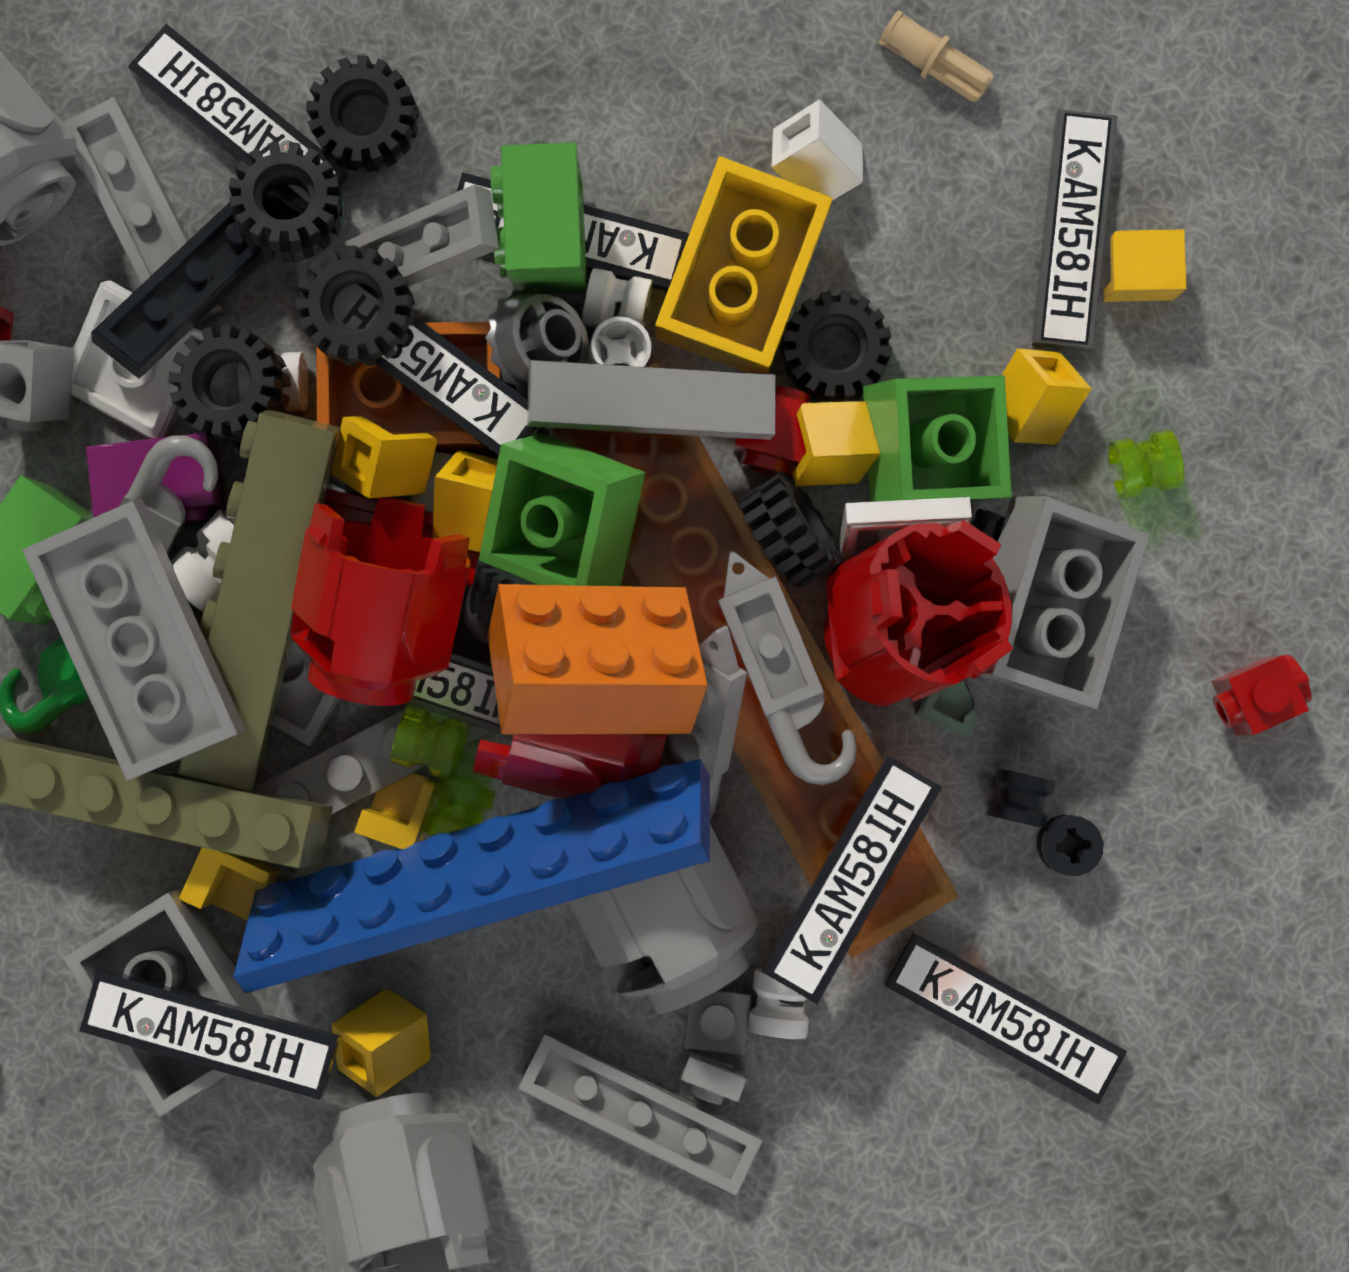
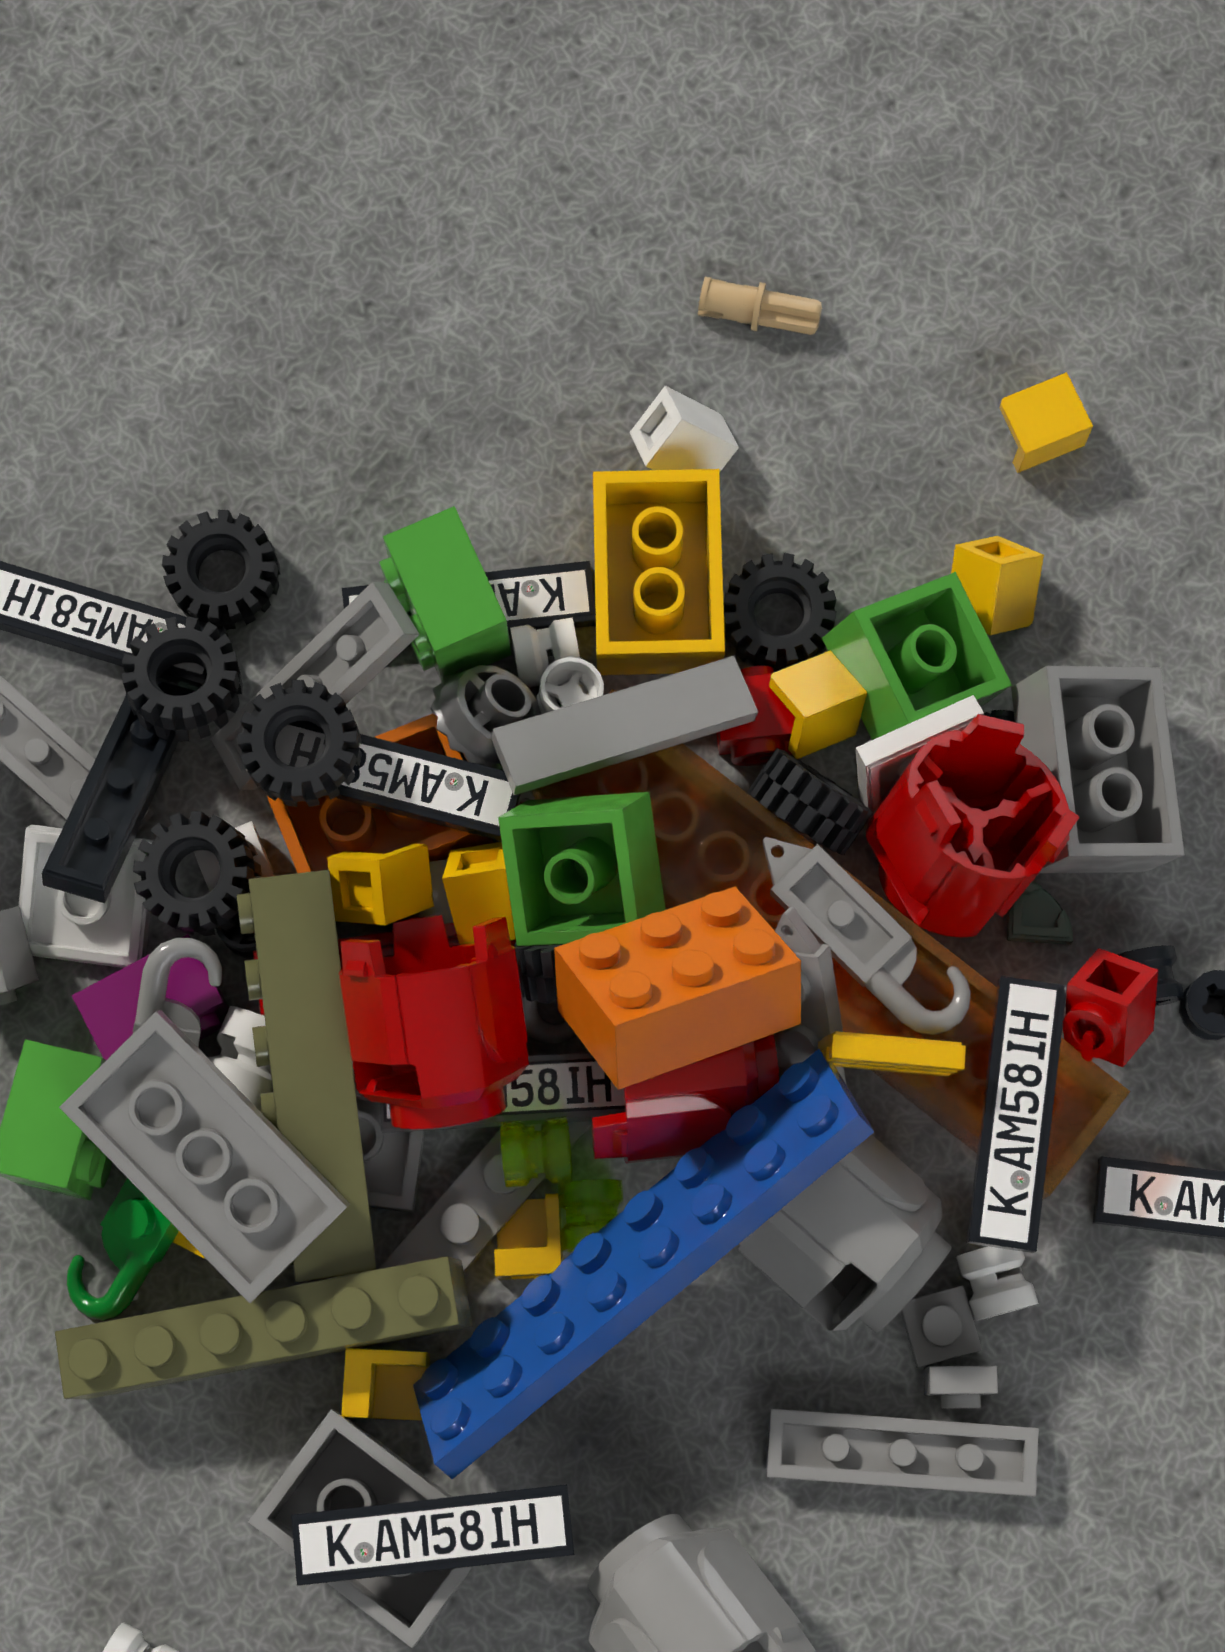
camera: 25 degrees left, 10 degrees down
yellow panel [331,989,431,1098] -> none
tile [1031,109,1118,352] -> none
clear neon green wheel [1108,429,1184,499] -> none
none -> yellow tile [818,1031,966,1076]
none -> red brick [1063,948,1158,1067]

